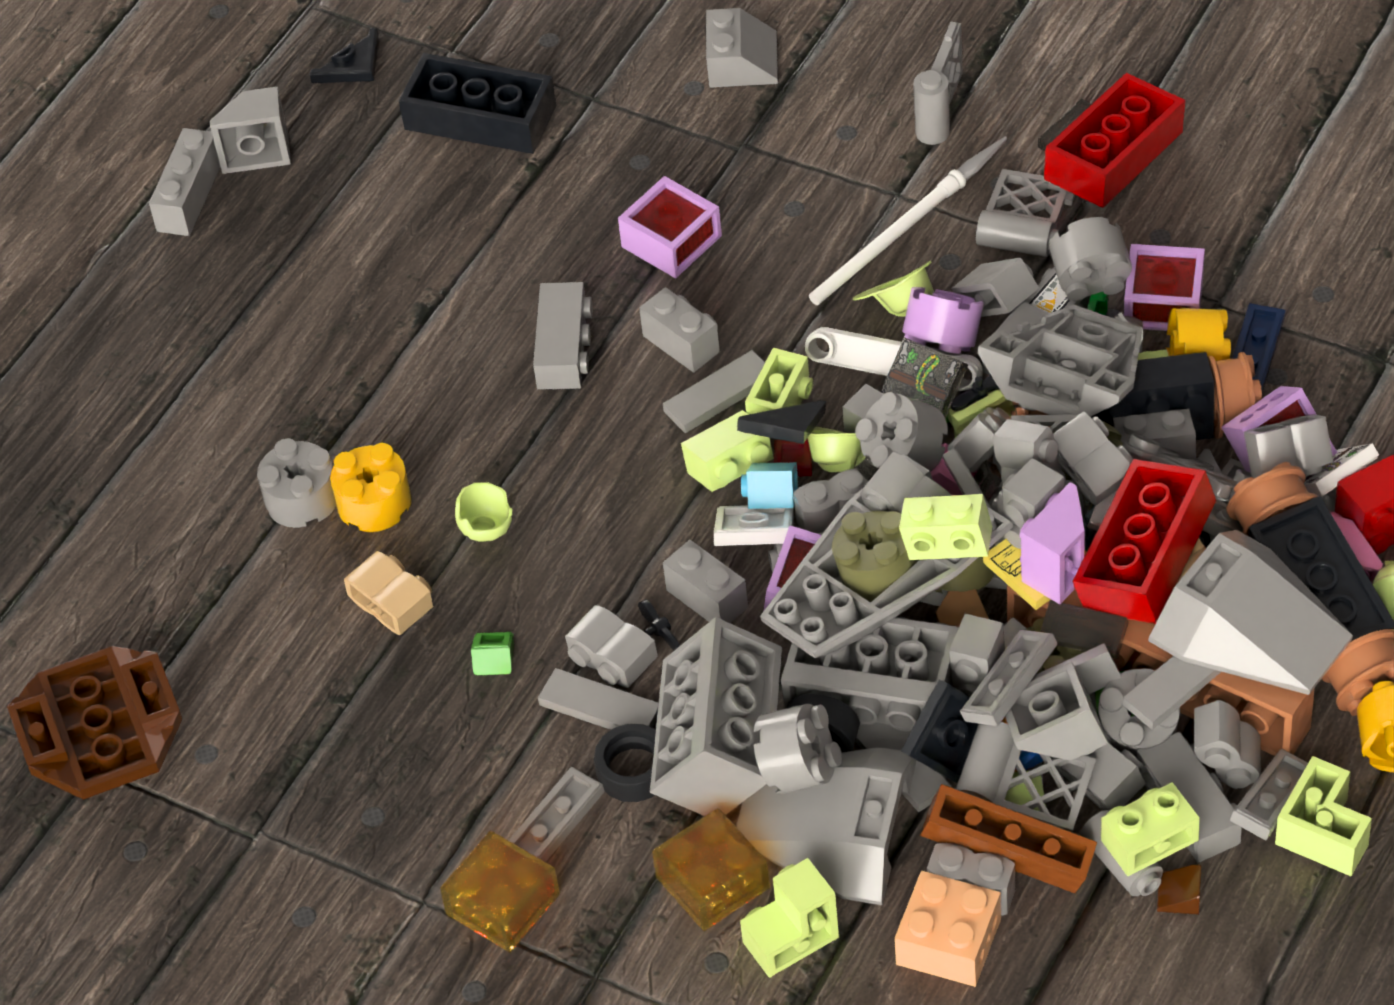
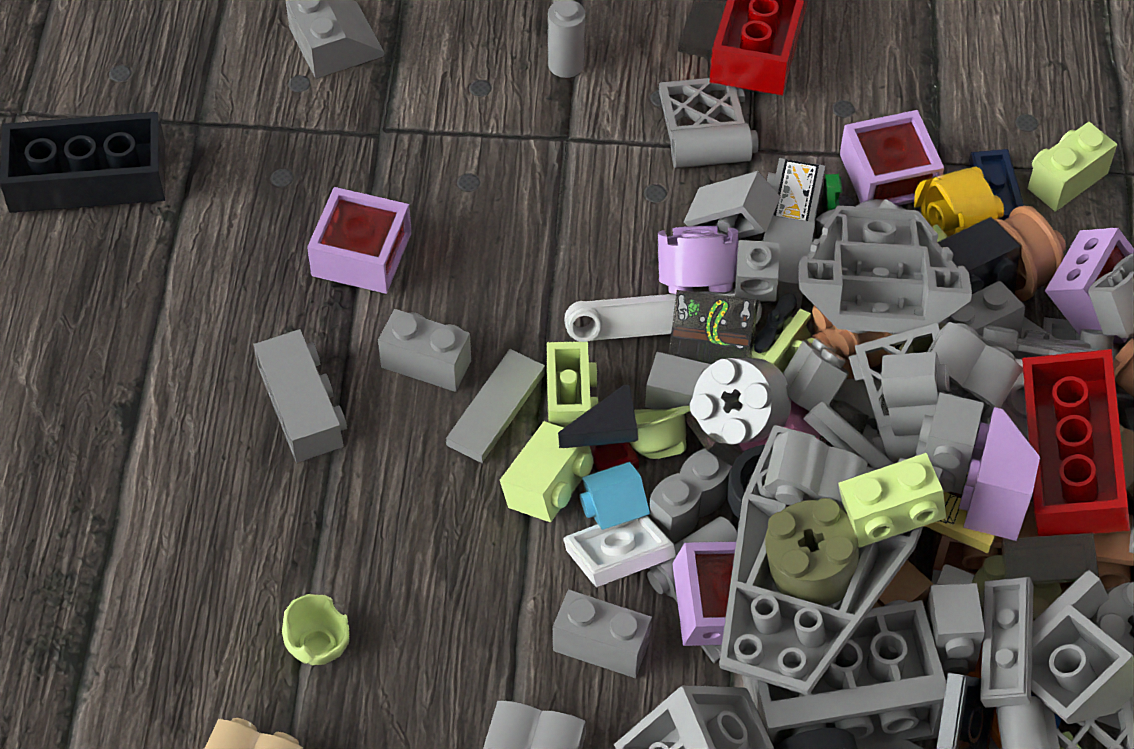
camera: 30 degrees left, 5 degrees up
light grey brick [257,438,336,528] -> none
yellow brick [330,443,411,532] -> none
black piece [638,599,680,651] -> none
white piece [809,136,1007,305] -> none
yellowish green piece [853,261,934,317] -> none
light grey brick [1049,217,1132,301] -> none
none -> light grey brick [735,240,780,301]
none -> yellowish green brick [1027,121,1117,212]

